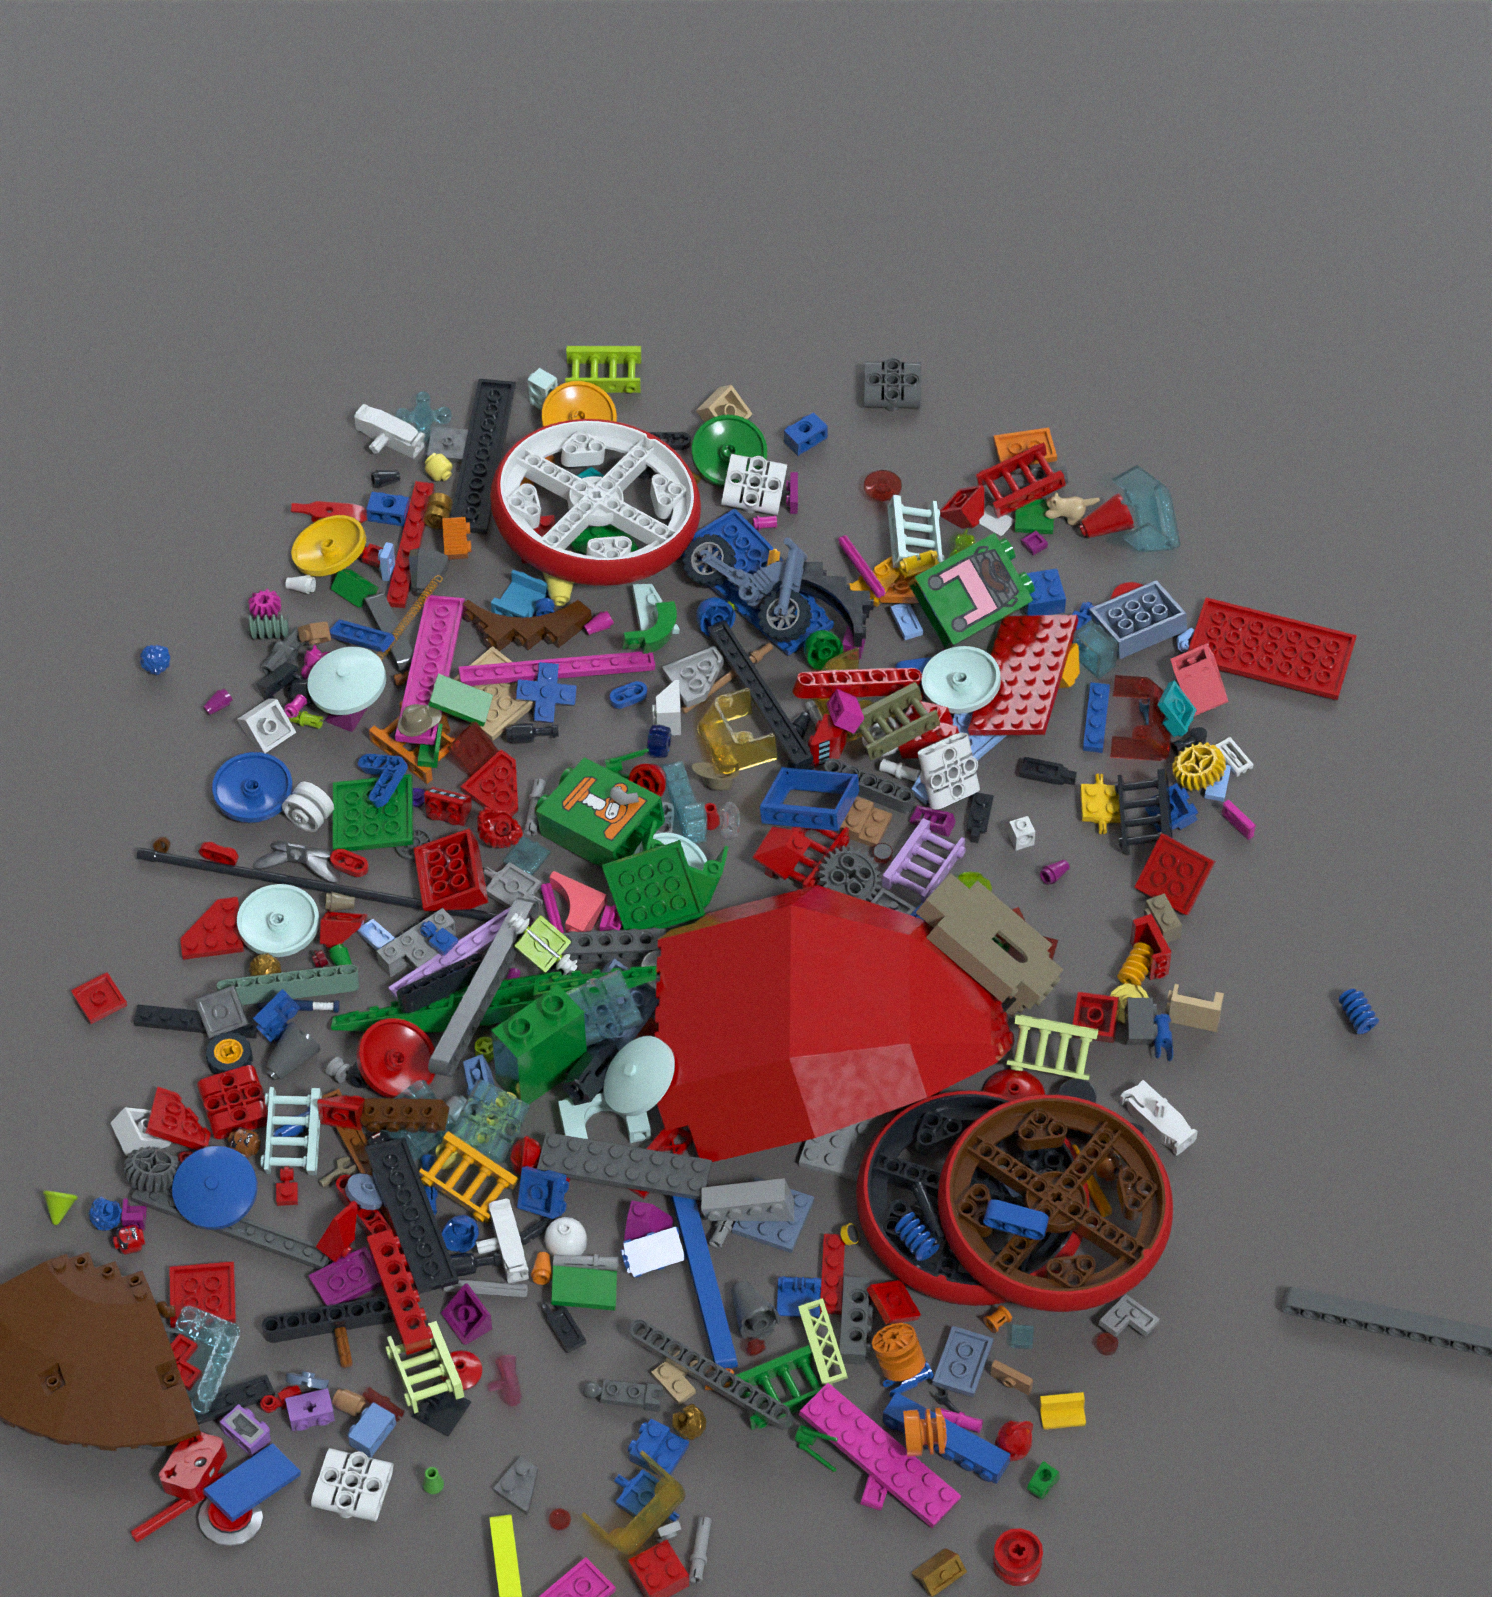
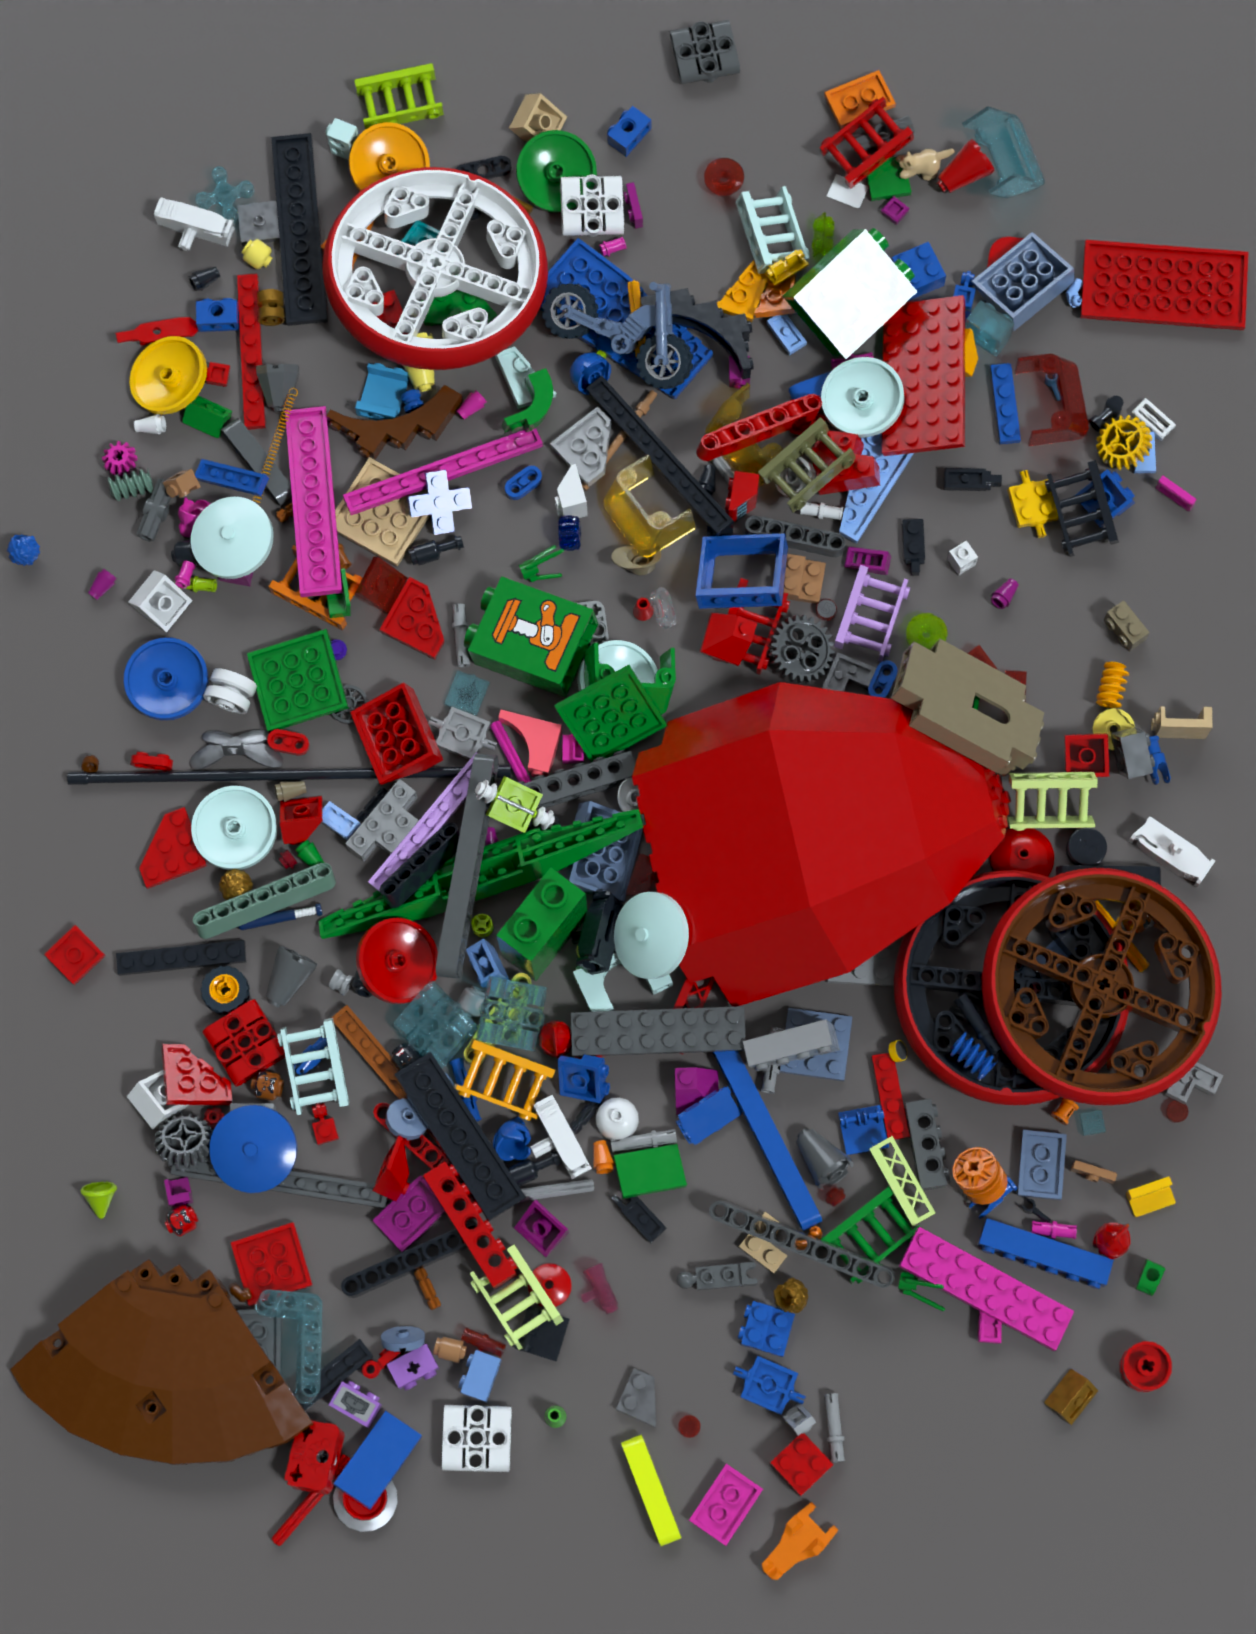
camera: 10 degrees left, 20 degrees up
blue piece [88,1196,122,1231] -> none
red plate [171,1333,202,1391] -> none
flat silver plate [195,985,249,1039] -> none
blue plate [253,989,300,1042] -> none
black hinge [256,662,302,700] -> none
red slope [317,1095,365,1131] -> none
dark tan bar [319,1157,357,1188] -> none
blue beam [358,754,408,808] -> none
reddish brown brick [360,1098,450,1133] -> none
light blue plate [378,542,395,582] -> none
dark tan piece [398,704,442,737] -> none
blue plate [419,921,458,956] -> none
red slope [424,787,472,826] -> none
tile [428,673,493,727] -> none
orange brick [442,517,472,560] -> none
red hair [477,807,523,849] -> none
clear light blue connector [566,970,643,1047] -> none
clear yellow windscreen [581,1450,686,1555] -> none
light grey arm [610,787,639,805] -> none
red cone [628,763,666,797] -> none
clear light blue beam [662,761,707,844] -> none
green cylinder [803,630,843,670] -> none
dark pink panel [826,689,865,733] -> none
dark pink axle [838,535,885,598] -> none
red plate [866,1280,921,1325] -> none
orange wheel [903,1407,947,1457] -> none
white connector [918,733,980,809] -> none
red slope [940,485,984,529] -> none
blue beam [983,1200,1049,1240] -> none
red panel [1130,914,1172,980] -> none
red plate [1135,833,1216,915] -> none
teal plate [1157,680,1197,737] -> none
coral slope [1170,644,1229,716] -> none

